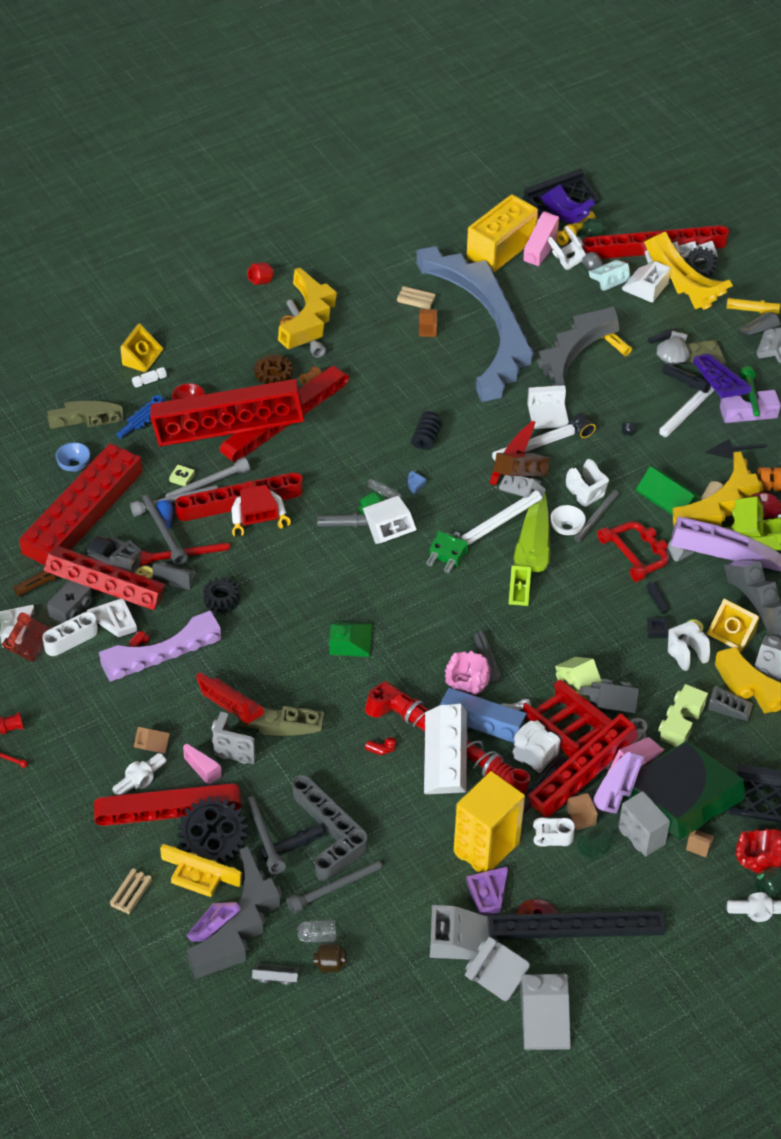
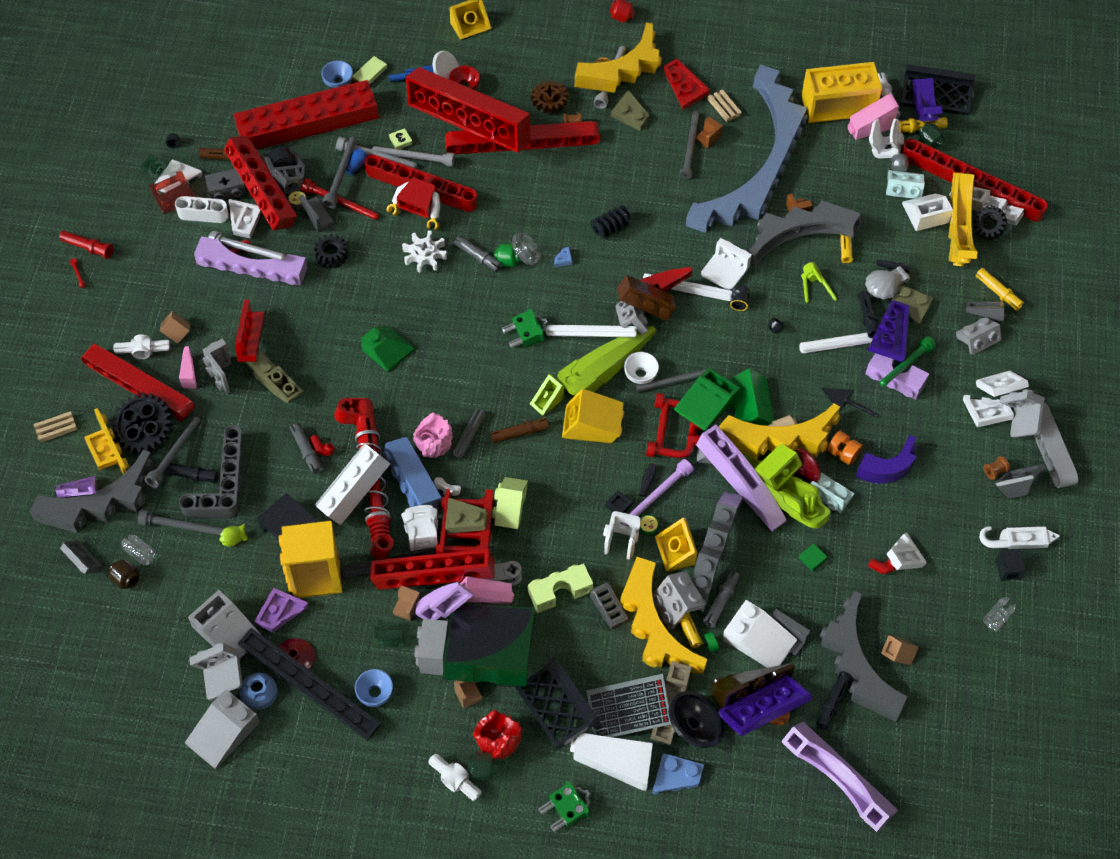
camera: 40 degrees right, 10 degrees up
olive slope [47,401,124,429] -> none
white axle [132,367,167,388] -> none
white slope [363,496,416,544] -> none
white piece [533,818,575,846] -> none
white piece [566,459,609,506] -> none
dark grey hinge [579,679,639,713] -> none
none -> light grey piece [208,231,286,261]
none -> lime animal [219,524,248,547]
none -> medium blue piece [239,672,278,710]
none -> black panel [257,493,318,541]
none -> dark grey pin [290,423,323,475]
none -> yellowish green tile [352,56,387,84]
none -> medium blue piece [355,669,393,707]
none -> white gear [402,231,447,273]
none -> white piece [433,51,459,79]
none -> olive wing [445,498,487,533]
none -> reddish brown pin [490,417,549,444]
none -> yellow slope [562,388,624,443]
none -> olive wing [611,91,649,131]
none -> lavender piece [622,459,694,526]
none -> red wing [664,59,710,110]
none -> green slope [674,367,740,431]
none -> flat silver bar [680,111,699,179]
none -> dark orange panel [786,193,813,212]
none -> lime plant [801,262,837,303]

